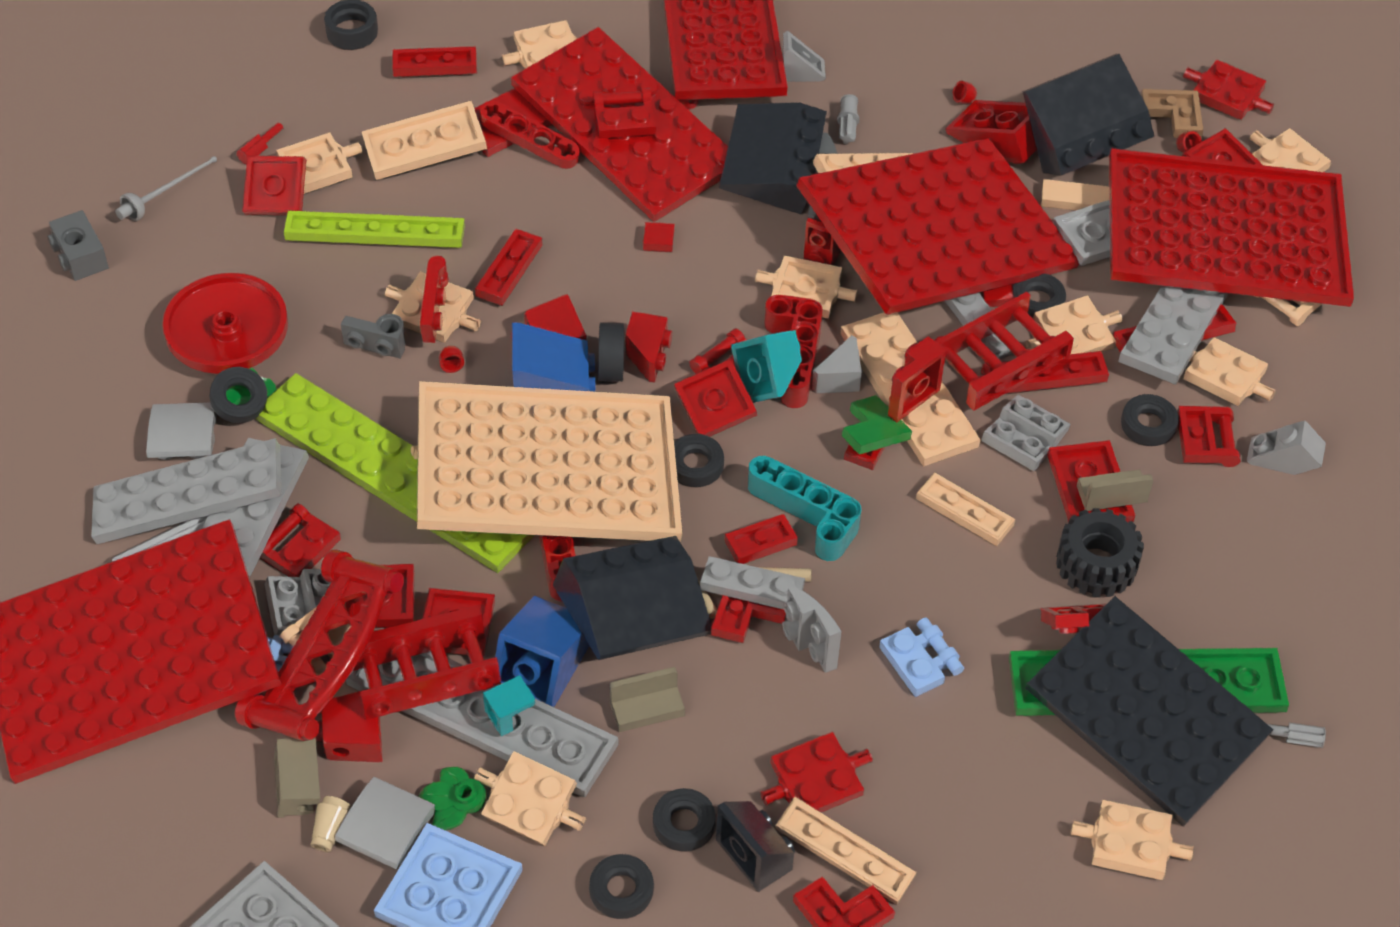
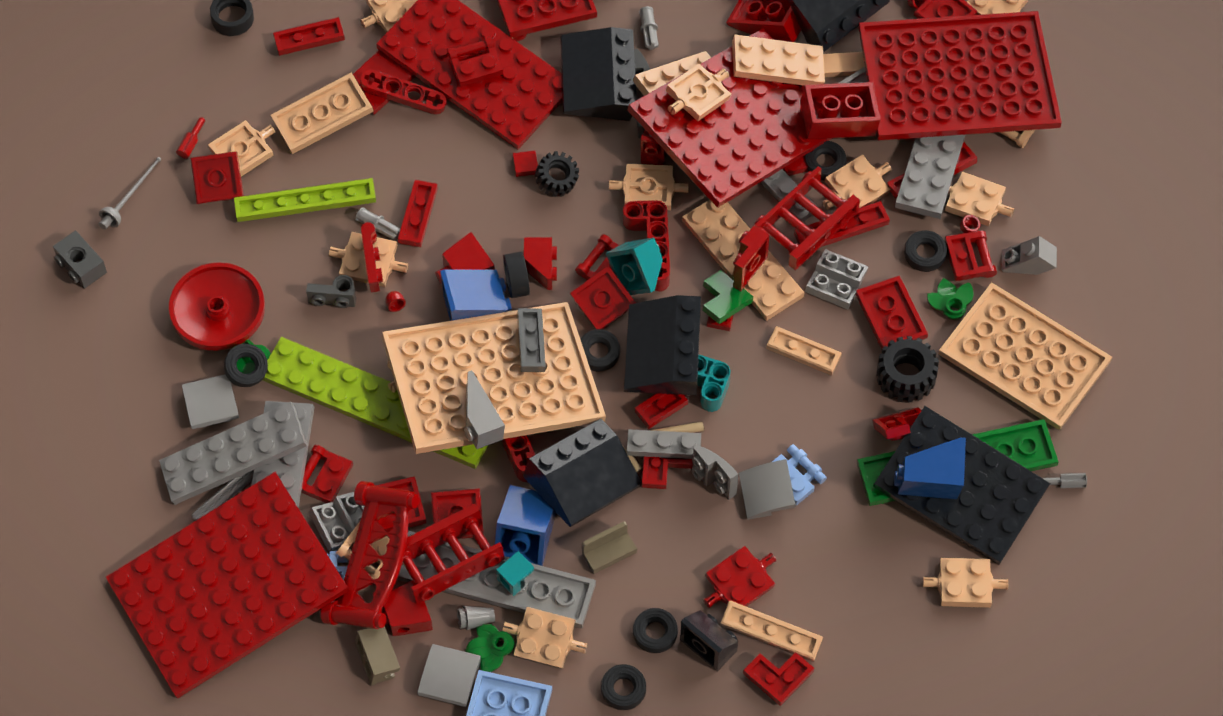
camera: 10 degrees left, 10 degrees up
tan cone [310,796,351,852] -> none
light grey slope [811,335,862,393] -> none
dark tan panel [1077,469,1153,511] -> none
none -> light grey axle [356,207,400,239]
none -> light grey cone [457,606,495,631]
none -> light grey slope [464,370,505,449]
none -> dark grey plate [517,308,546,372]
none -> black tyre [535,151,579,197]
none -> black slope [624,295,701,395]
none -> light nougat plate [665,64,731,121]
none -> light nougat plate [732,35,825,86]
none -> light grey slope [739,459,796,520]
none -> red brick [800,82,881,139]
none -> blue slope [894,437,966,499]
none -> green plate [927,278,974,320]
none -> light nougat plate [938,282,1112,431]
none -> red hinge [960,215,980,233]

